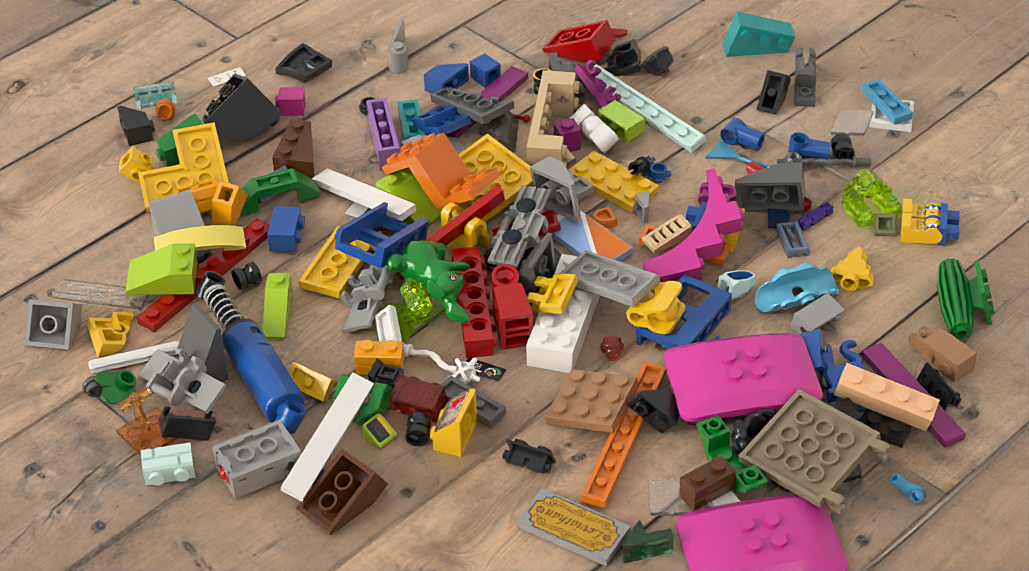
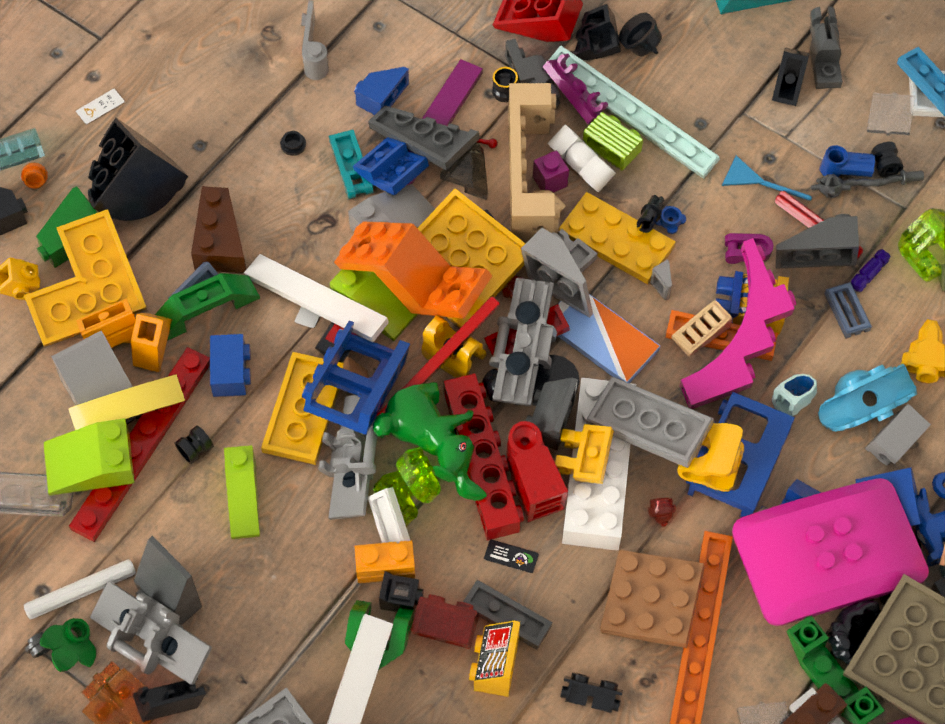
camera: 10 degrees left, 20 degrees up
yellow slope [86,312,134,357] -> none
blue piece [195,271,307,434] -> none
black plate [275,43,332,83] -> none
dark pink brick [275,87,306,116] -> none
yellow plate [289,362,336,402] -> none
slope [362,413,397,449] -> none
medium lavender brick [366,98,400,171] -> none
white piece [403,343,481,384] -> none
black wheel [405,412,431,446] -> none
blue brick [470,53,501,88] -> none
orange tile [592,207,617,228] -> none
black slope [625,389,680,433] -> none
blue piece [720,118,765,151] -> none
dark blue tile [767,208,790,228] -> none

